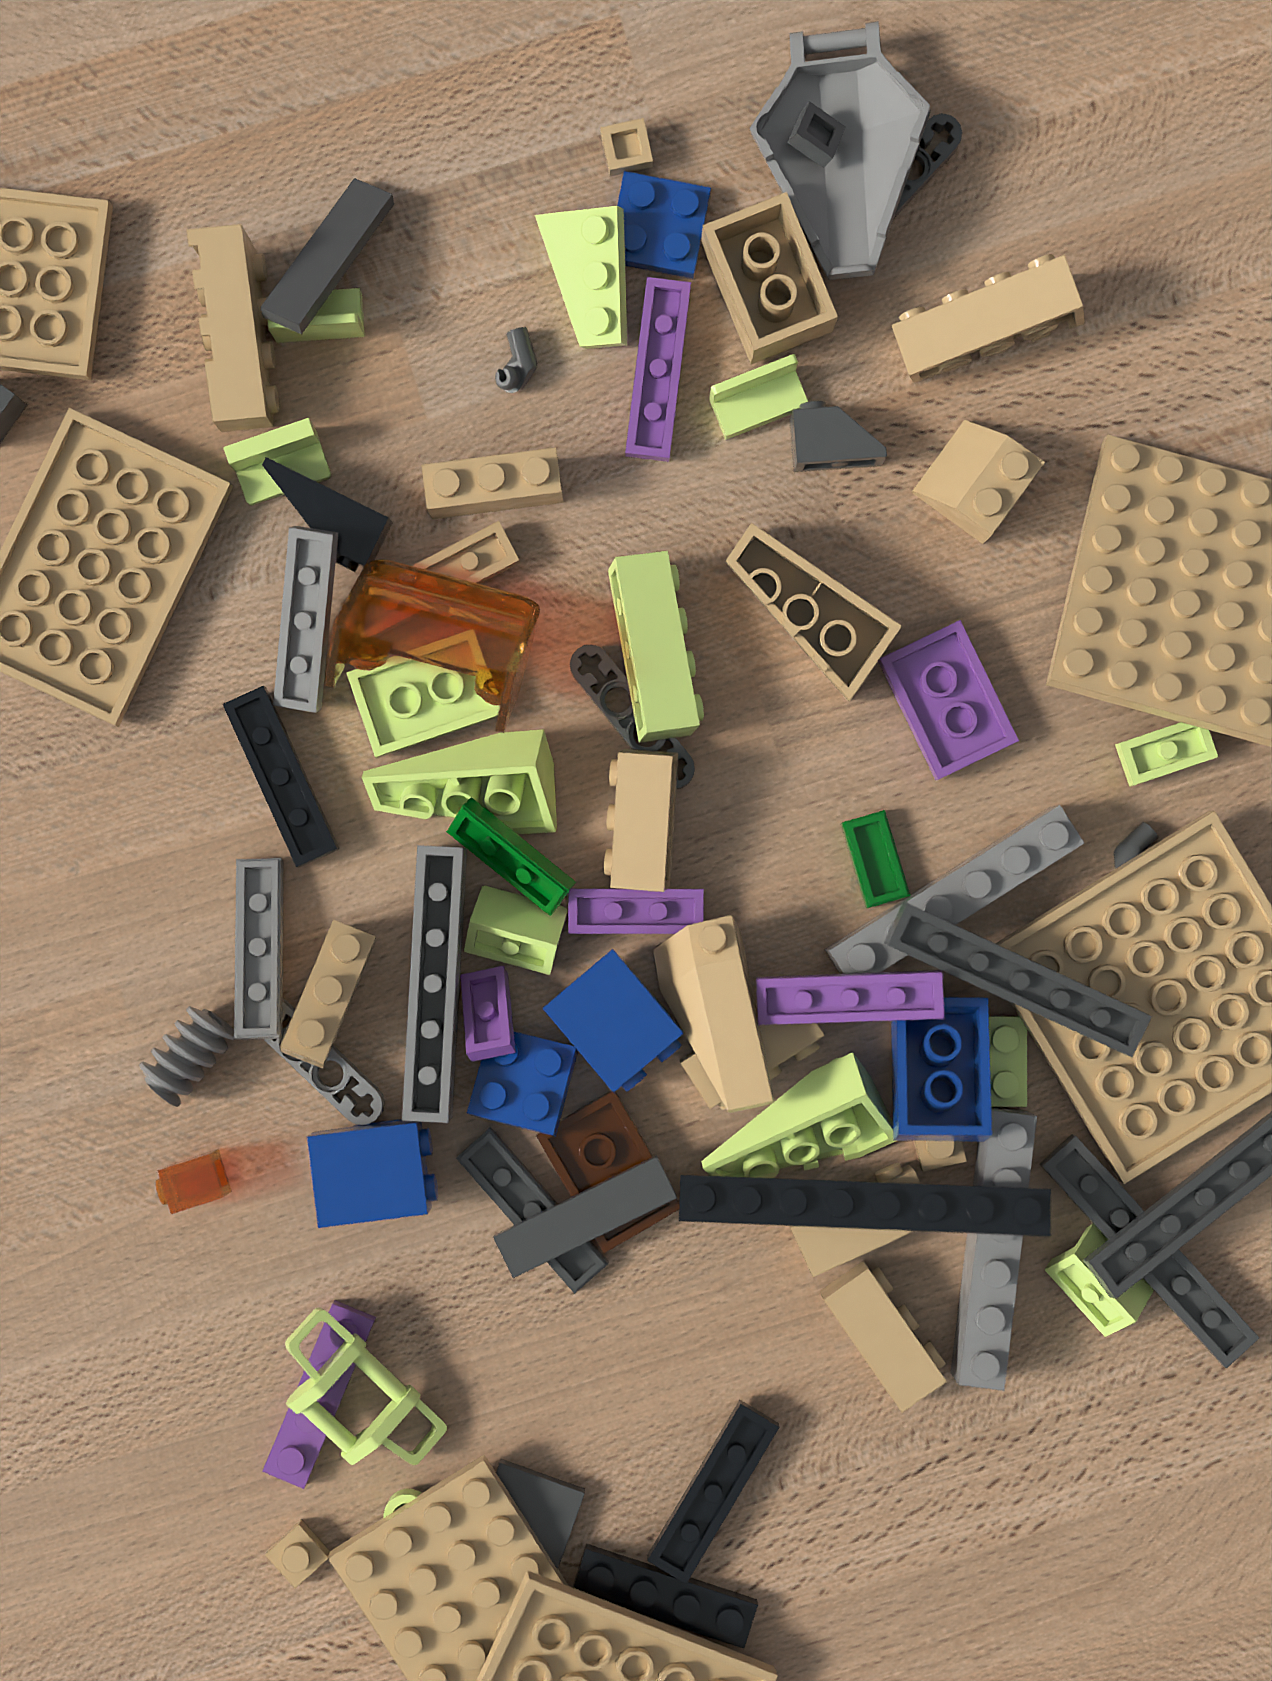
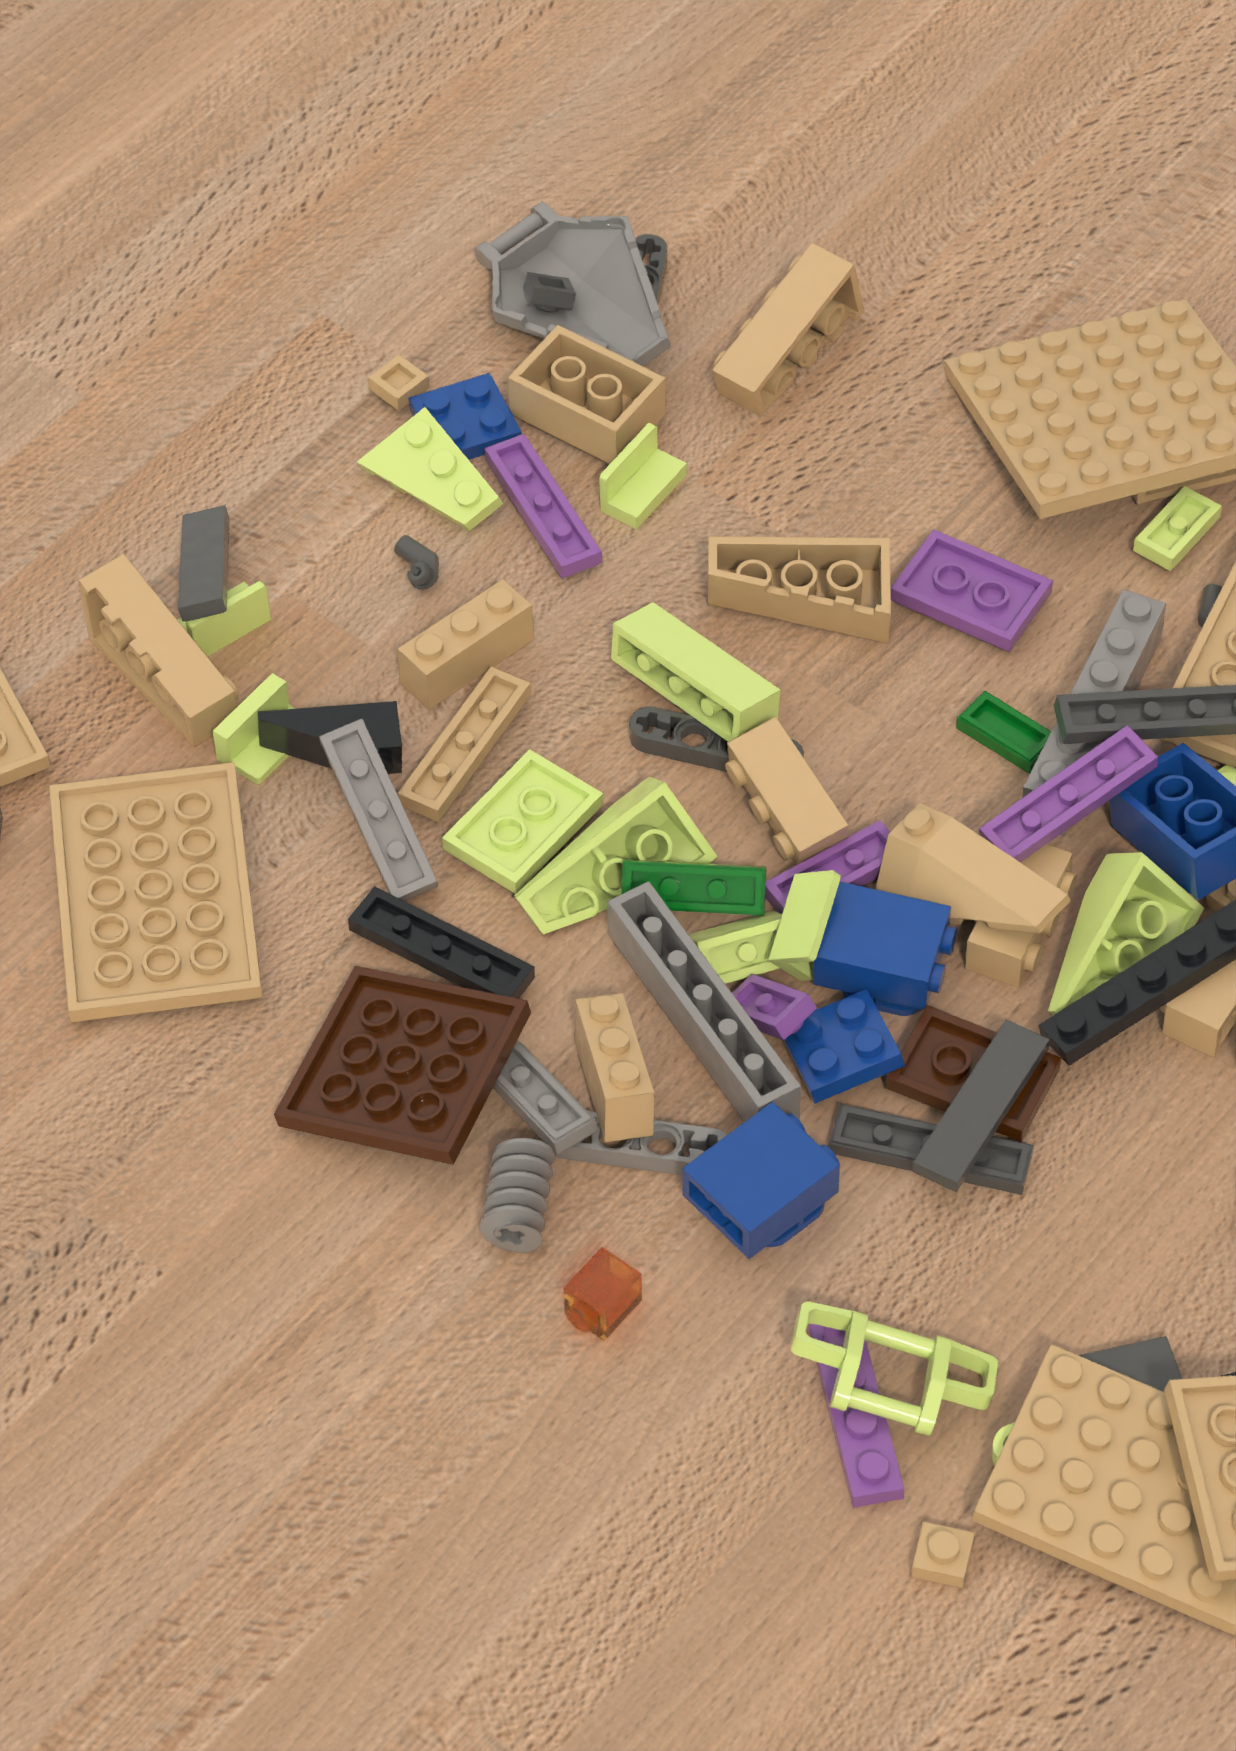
camera: 30 degrees left, 35 degrees down
clear orange windscreen [324,559,540,733] -> none
dark grey slope [790,401,887,472] -> none
tan slope [911,420,1045,544] -> none
none -> reddish brown plate [274,966,532,1165]
none -> yellowish green panel [768,870,841,981]

